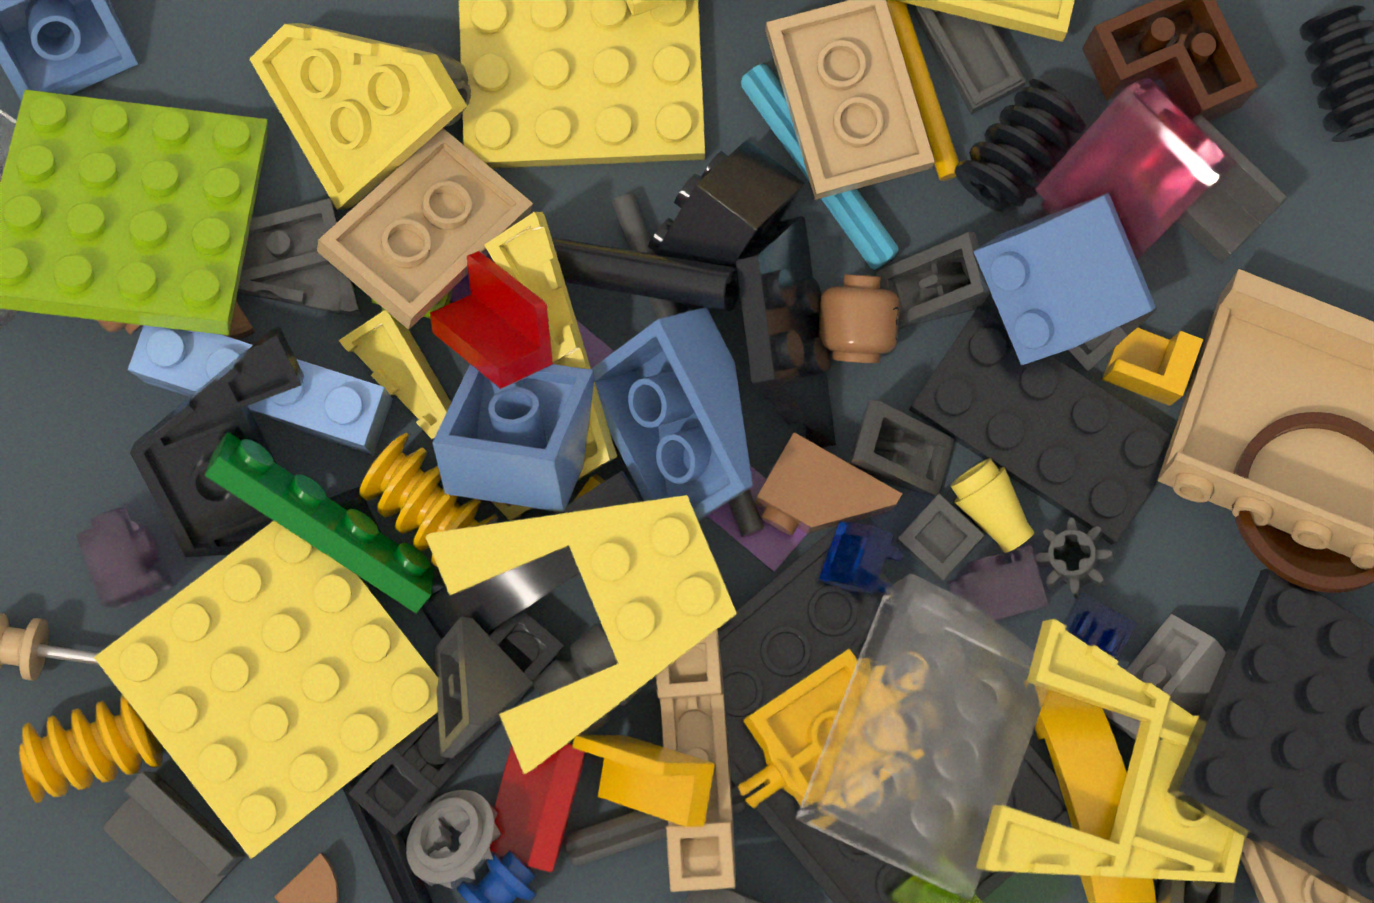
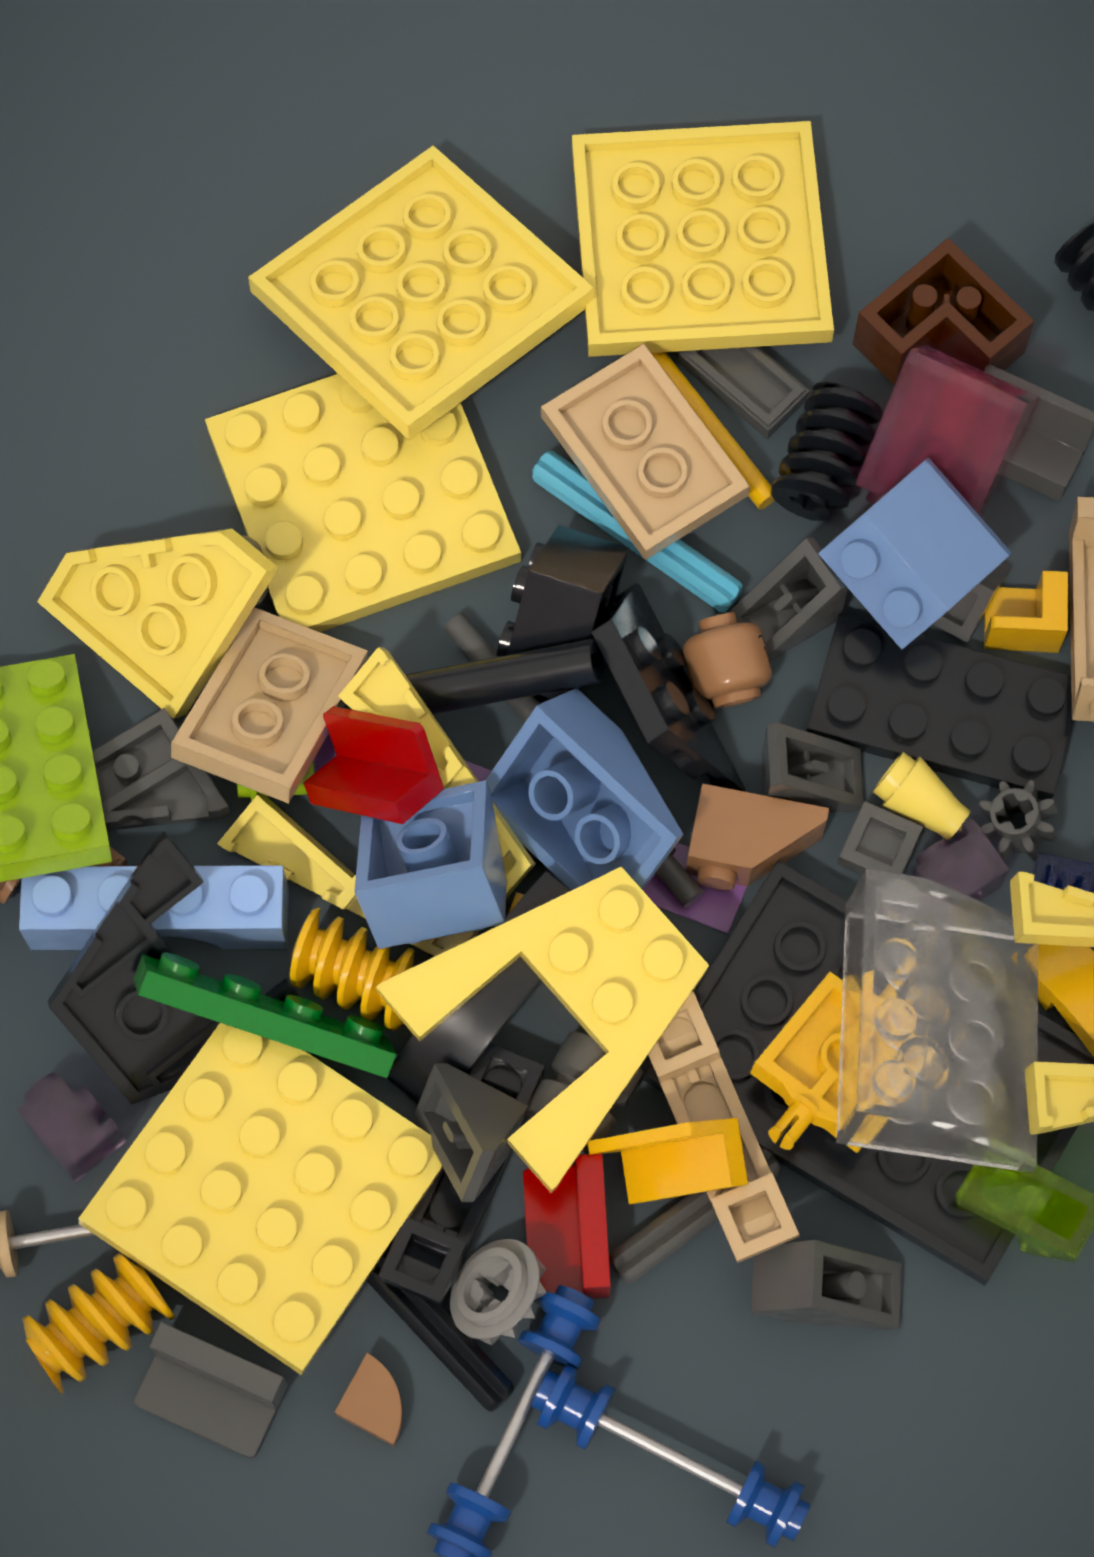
camera: 15 degrees left, 10 degrees down
clear blue tile [819,521,903,594] -> none

